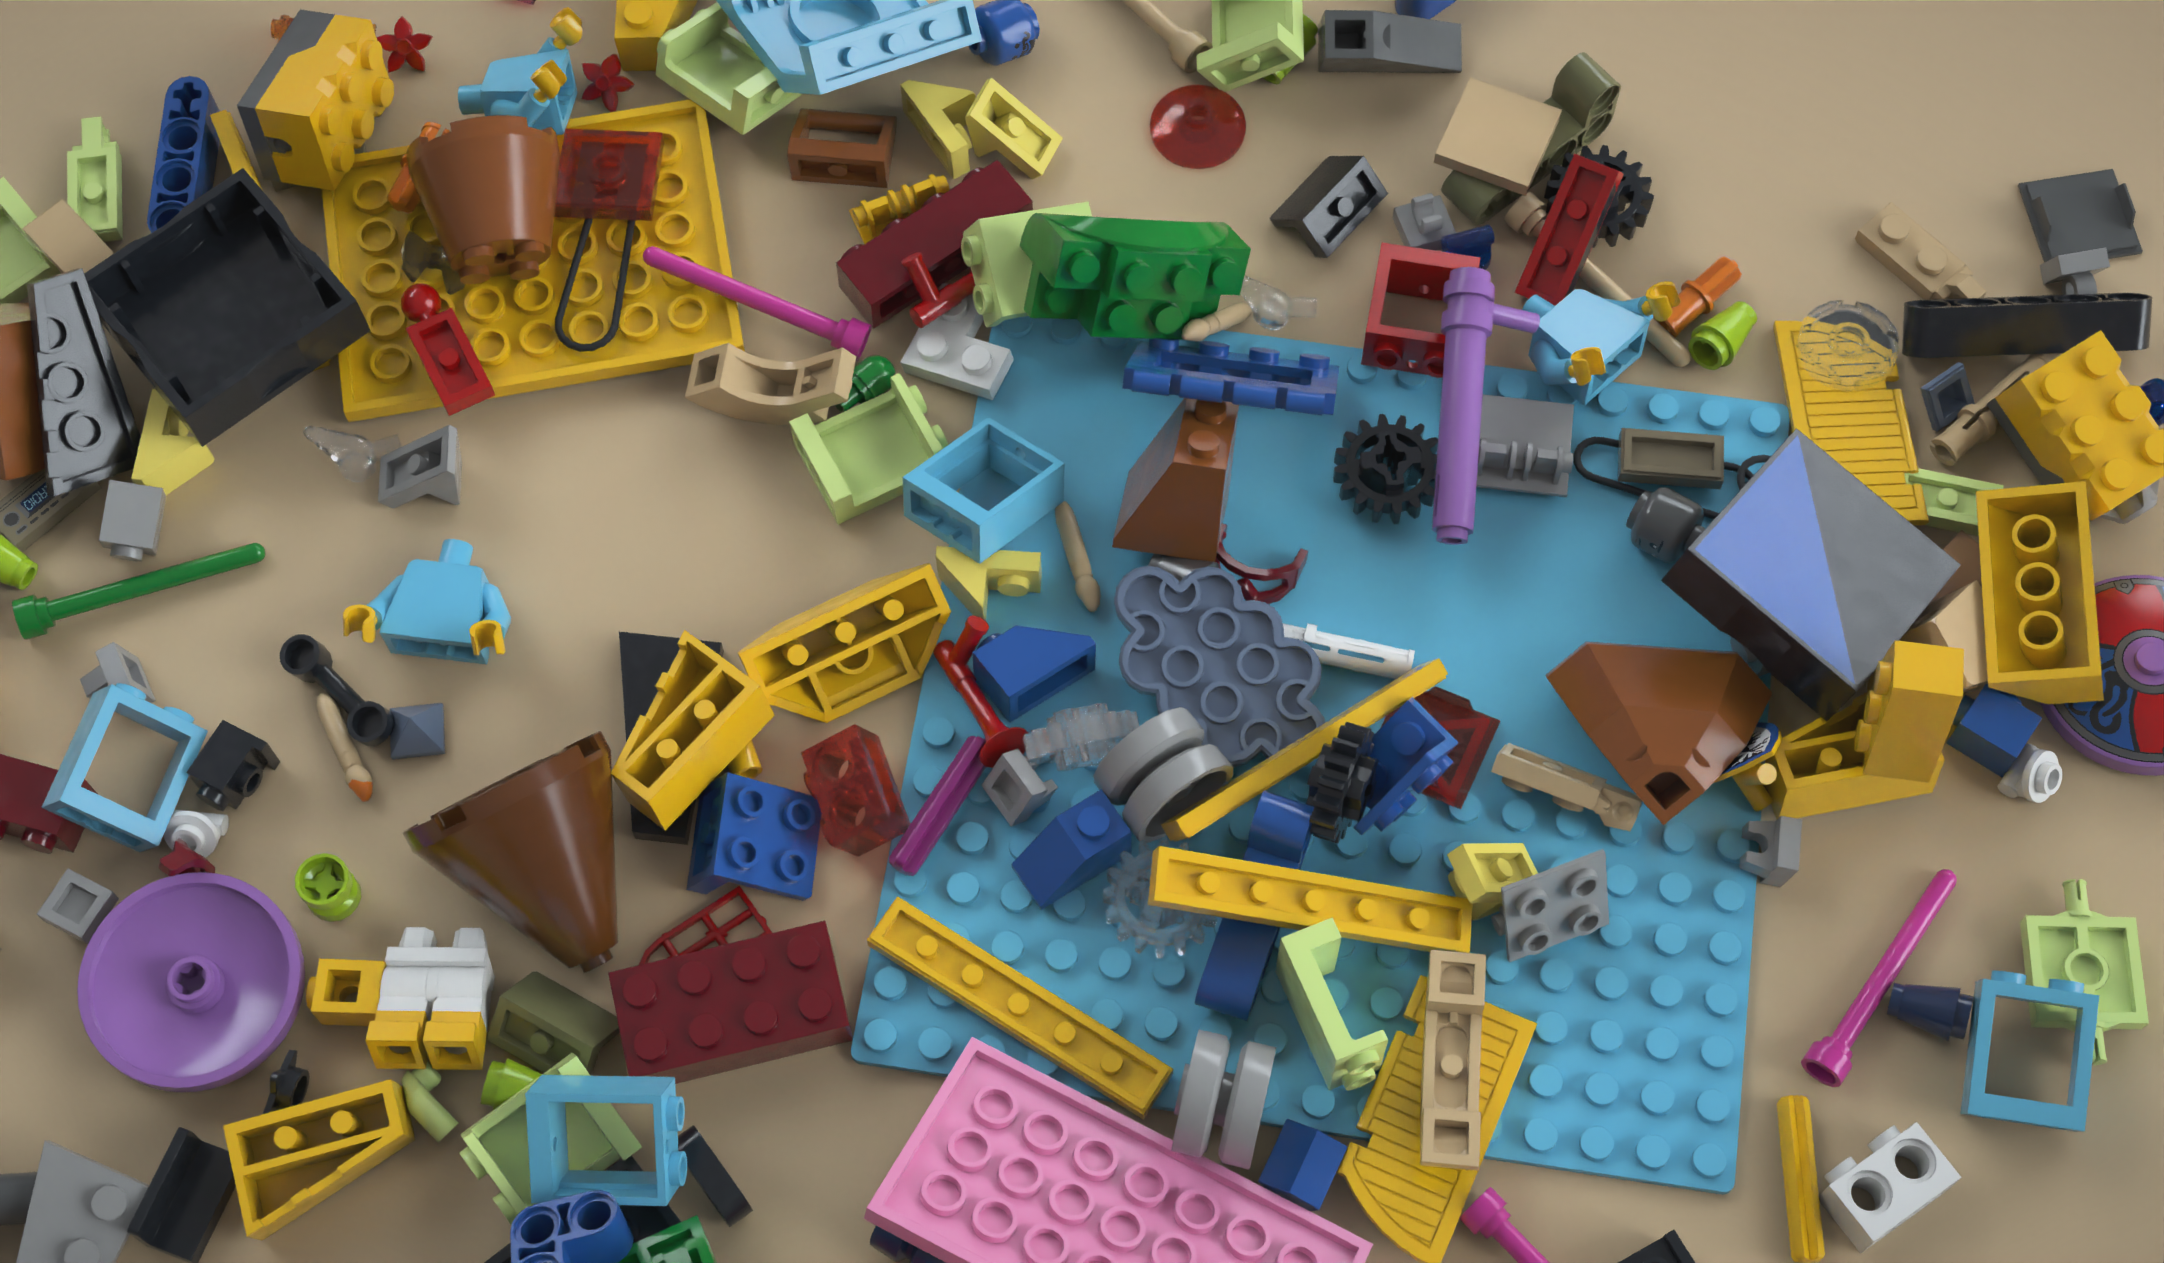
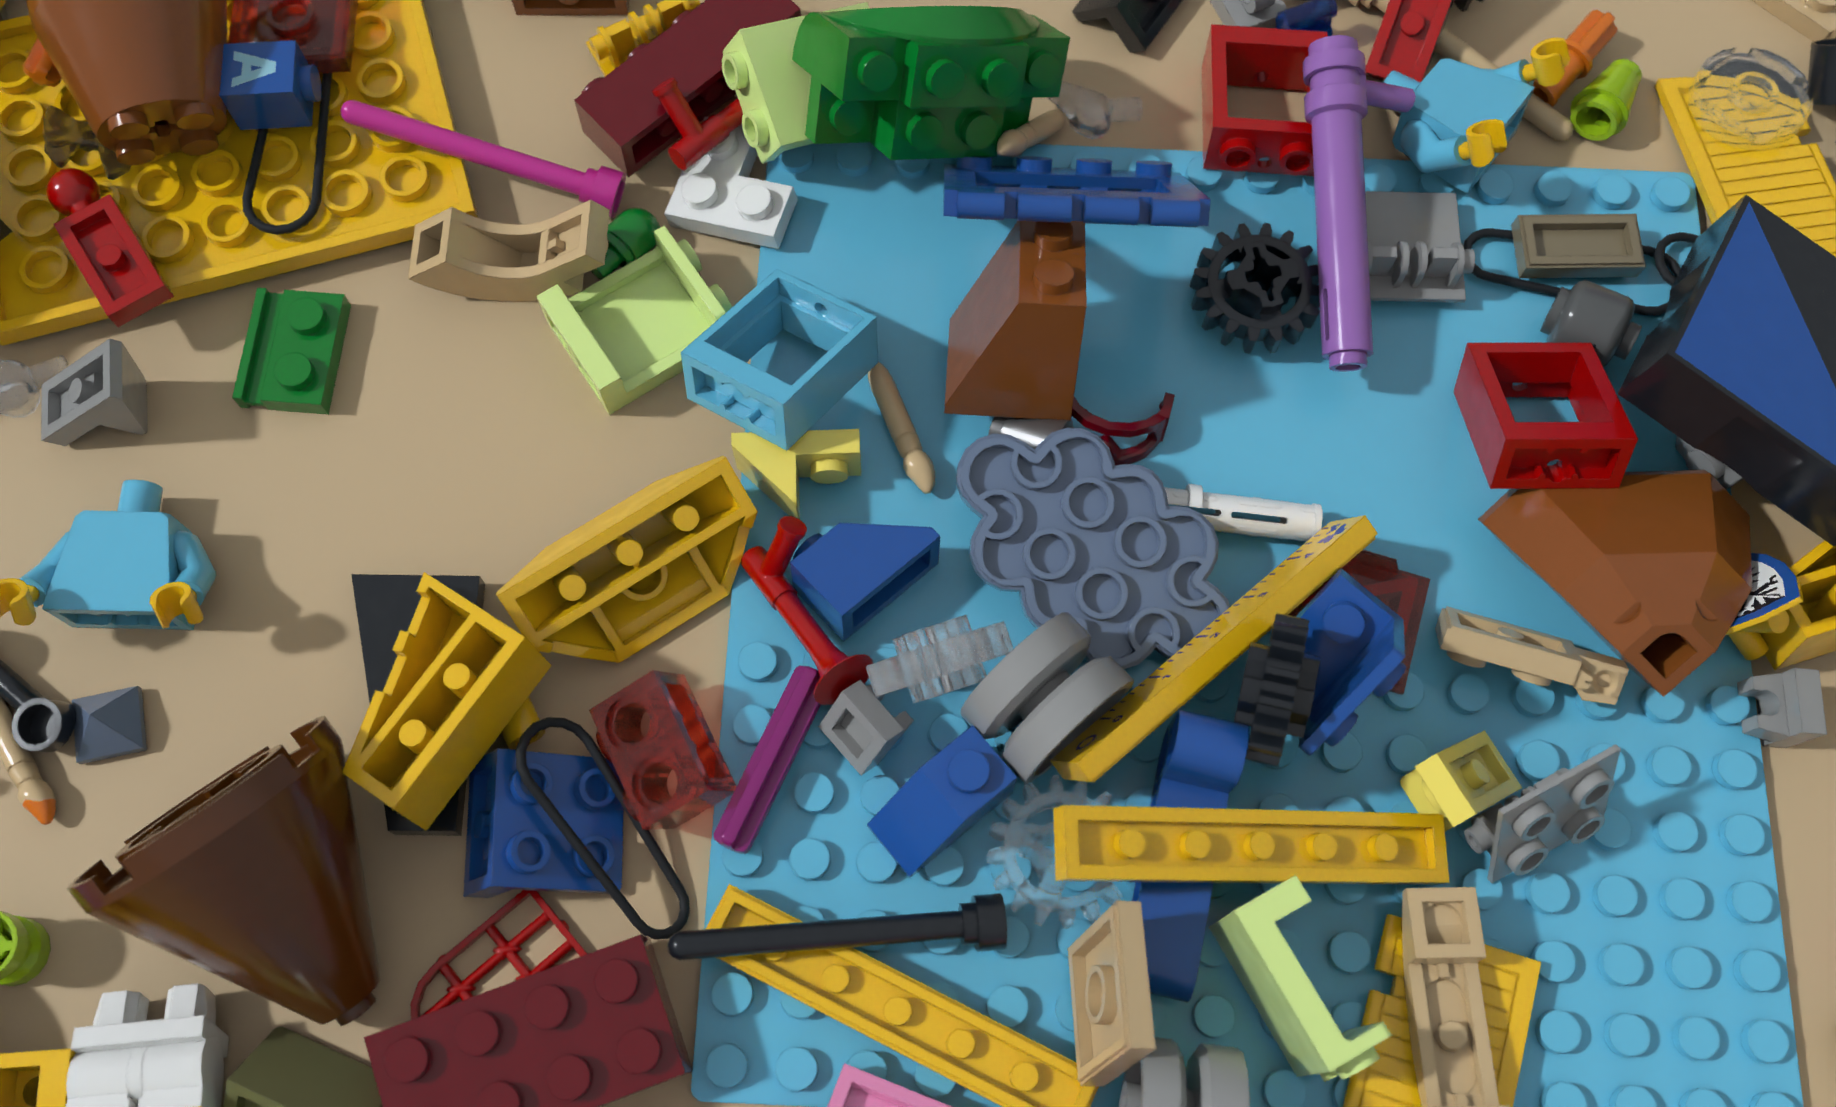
camera: 10 degrees left, 5 degrees up
none -> blue brick [219,40,322,130]
none -> green plate [232,288,351,415]
none -> black piece [516,717,690,940]
none -> black piece [668,893,1007,960]
none -> tan tile [1068,900,1156,1087]
none -> red window [1453,342,1638,489]

